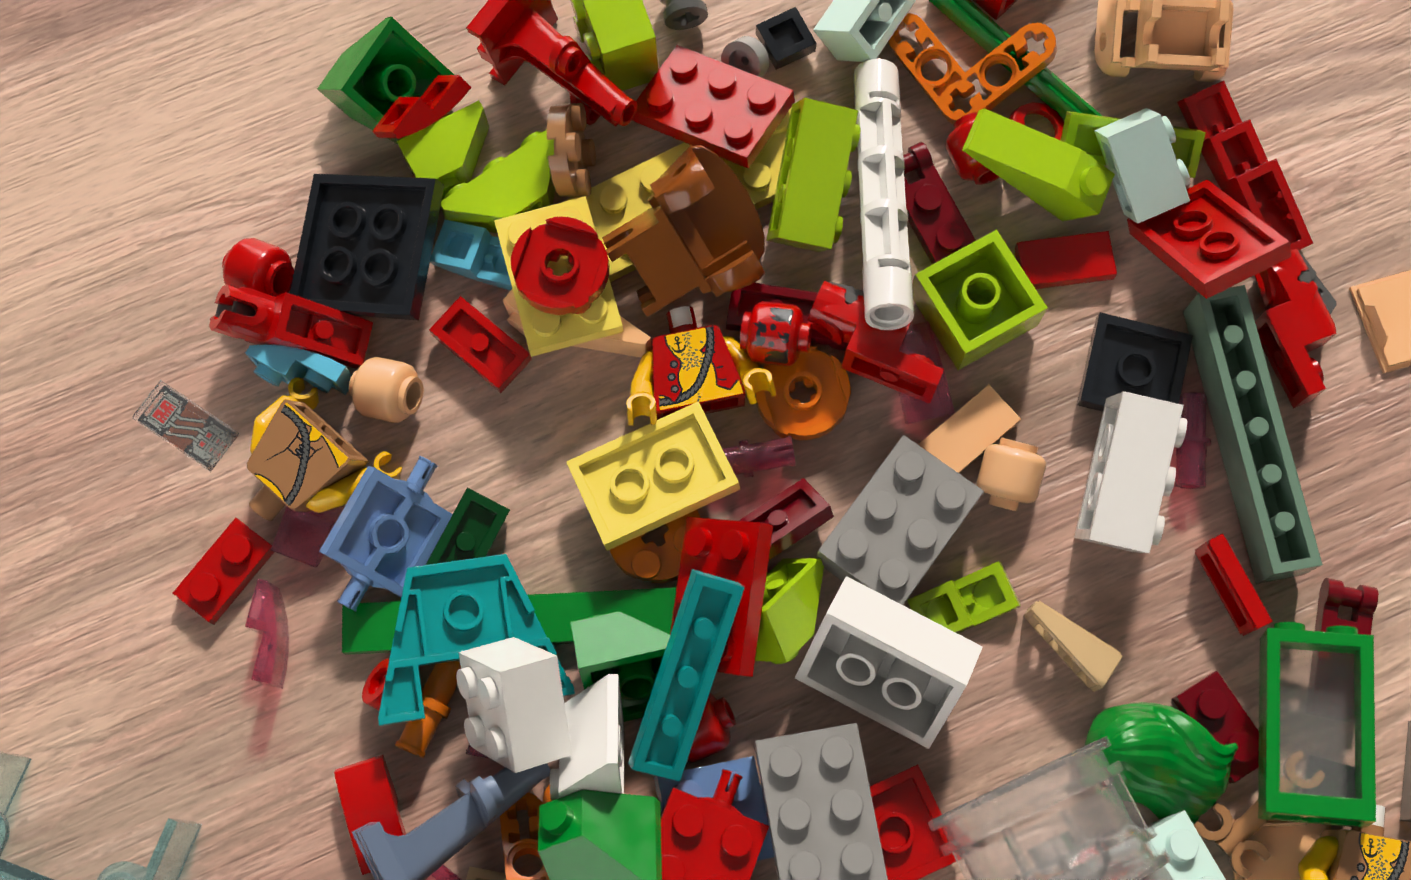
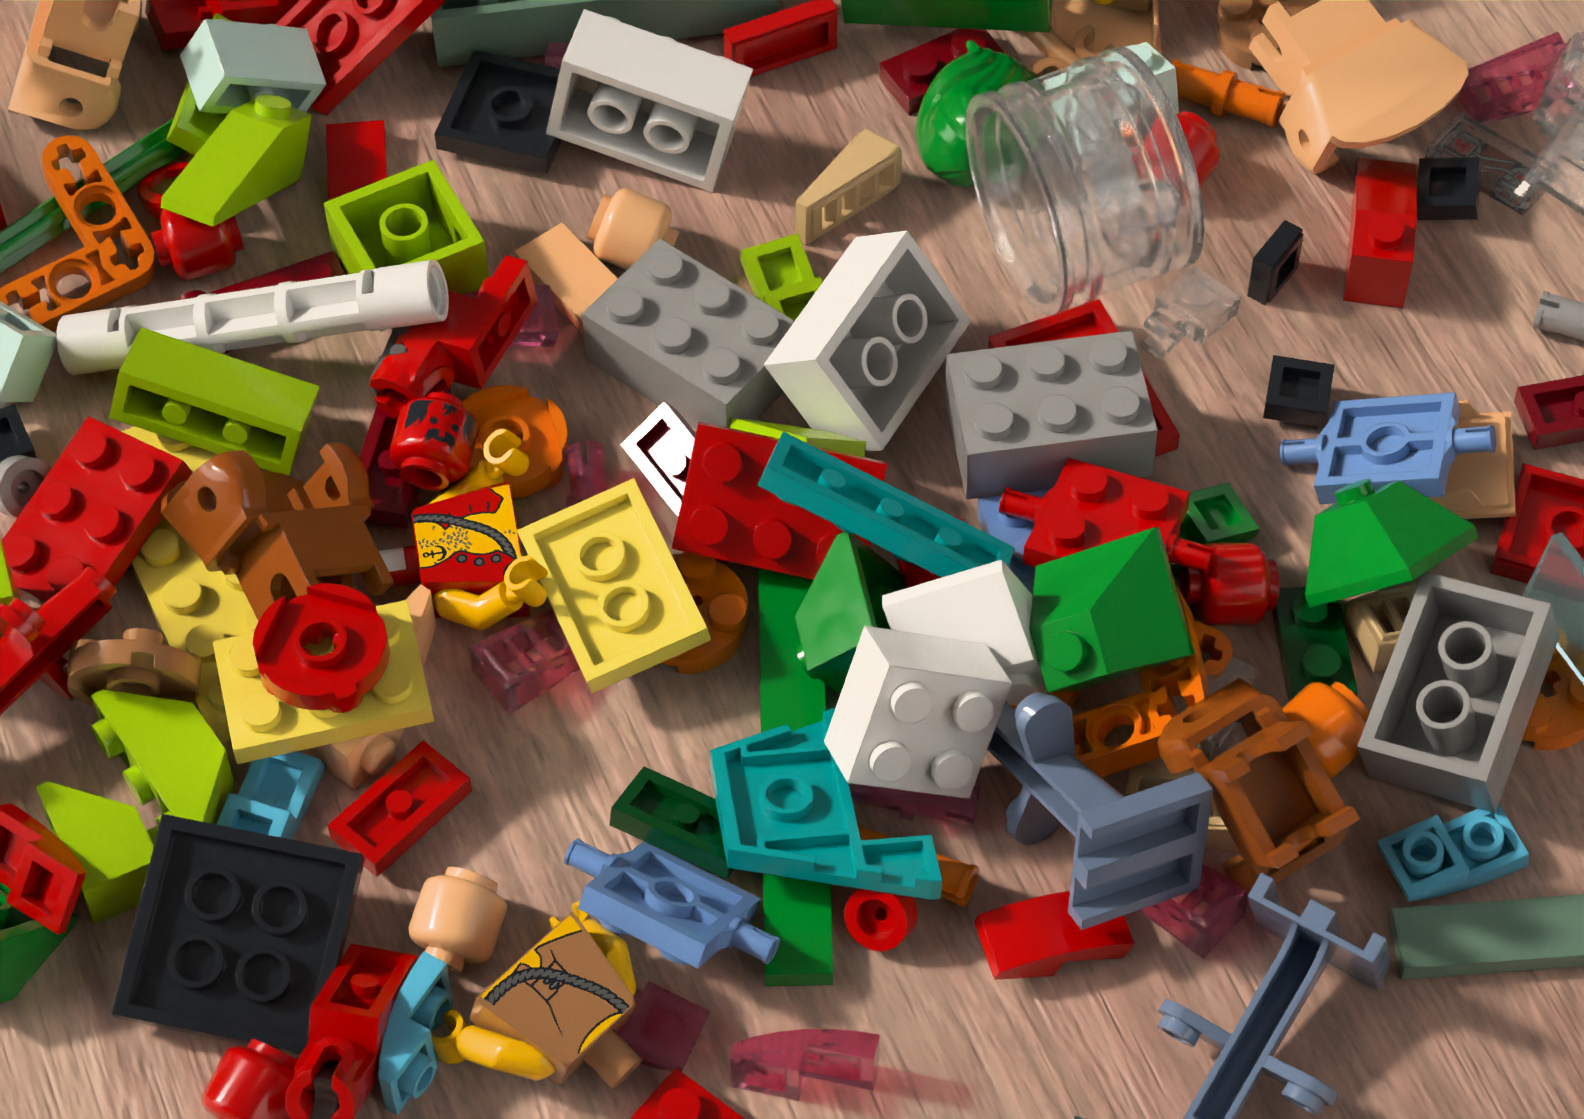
camera: 90 degrees left, 20 degrees down
none -> clear pink slope [469,609,580,715]

